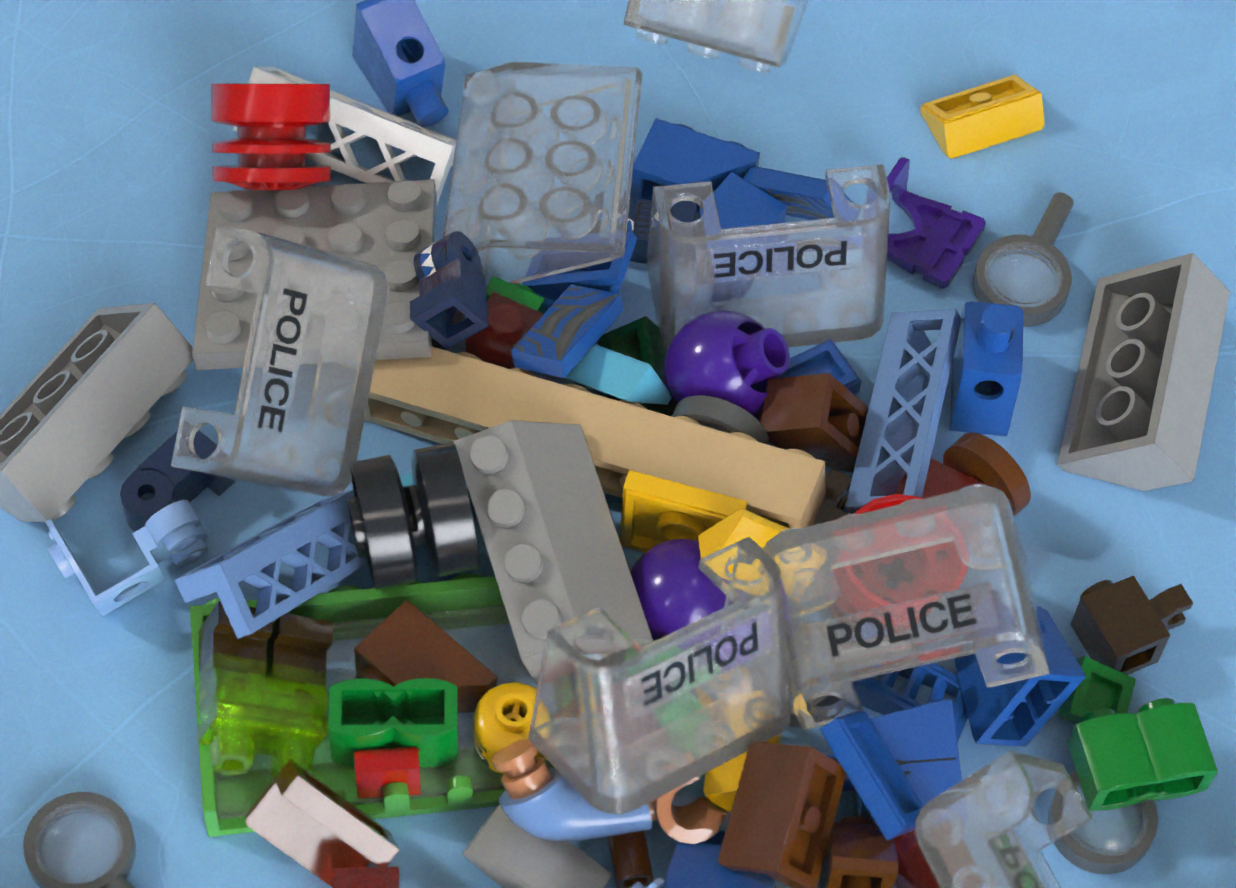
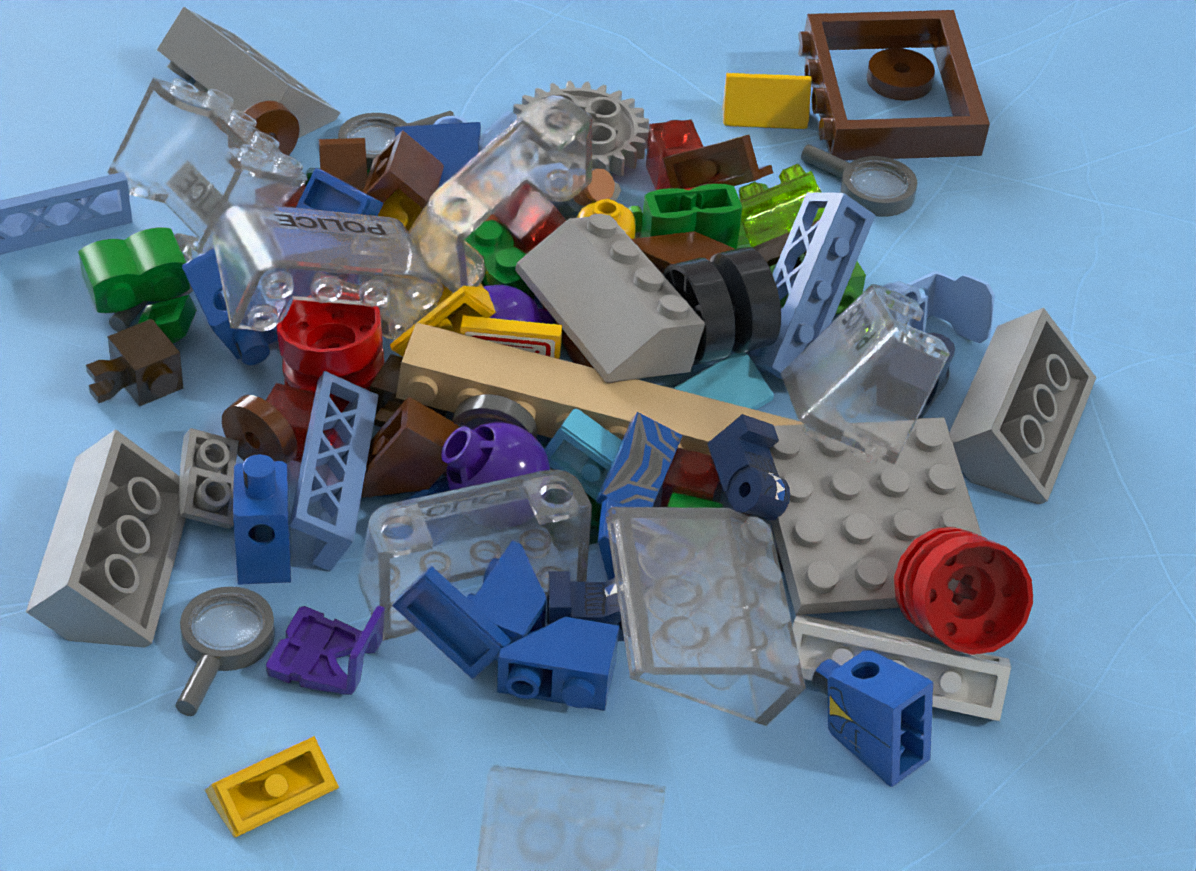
camera: 170 degrees right, 15 degrees down
none -> light grey slope [179,428,239,529]

